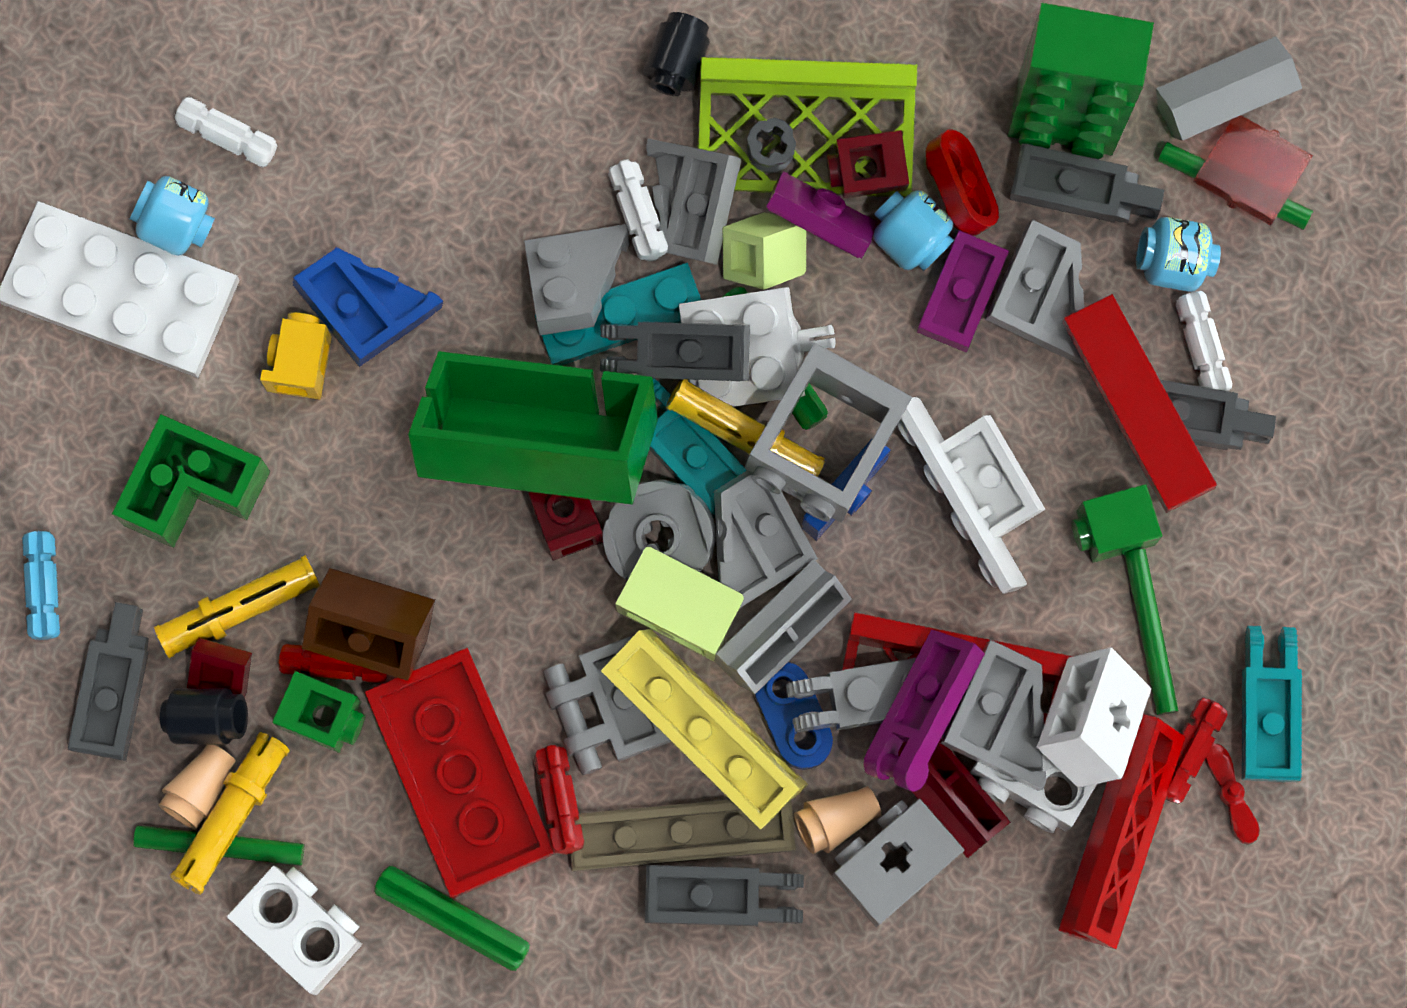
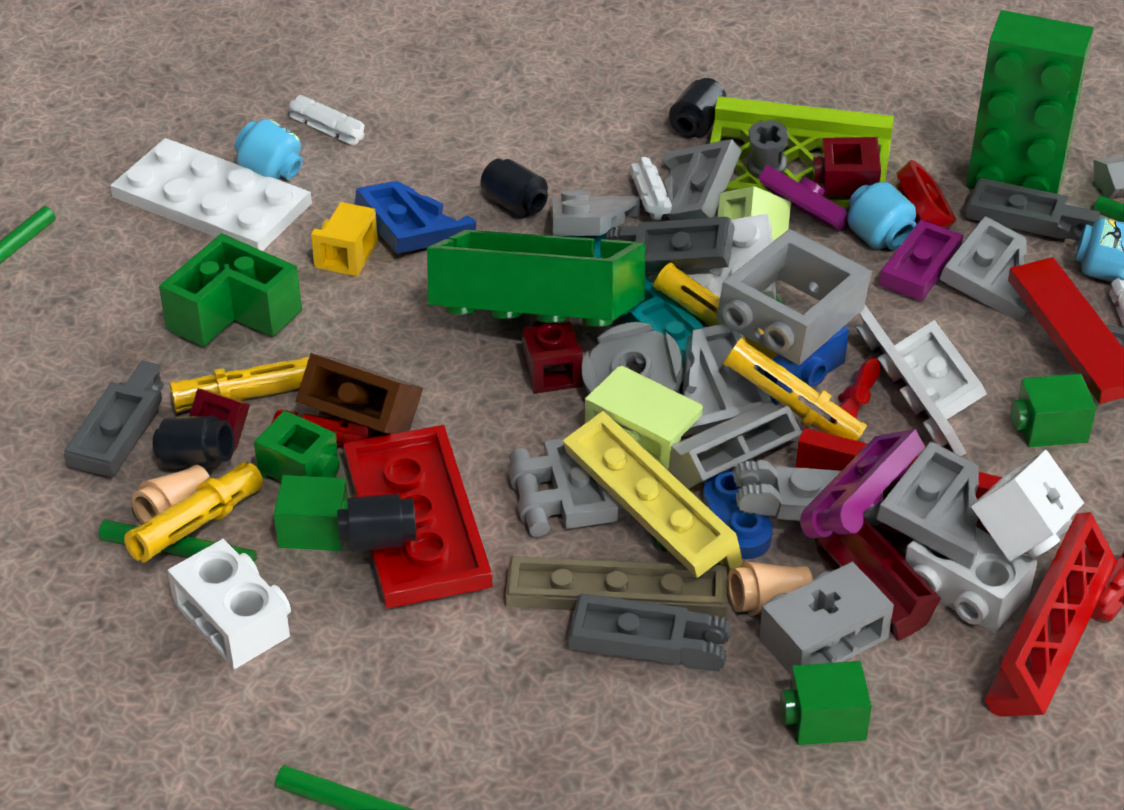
camera: 10 degrees right, 35 degrees down
medium azure axle [22,531,60,640] -> none
green axle [374,866,530,971] -> none
red axle [534,745,584,855] -> none
green bar [1124,549,1179,715] -> none
none -> green brick [274,475,348,551]
none -> black brick [337,493,417,552]
none -> black brick [480,158,548,218]
none -> yellow pin [722,338,867,441]
none -> green brick [780,661,872,745]
none -> red piece [830,358,881,423]

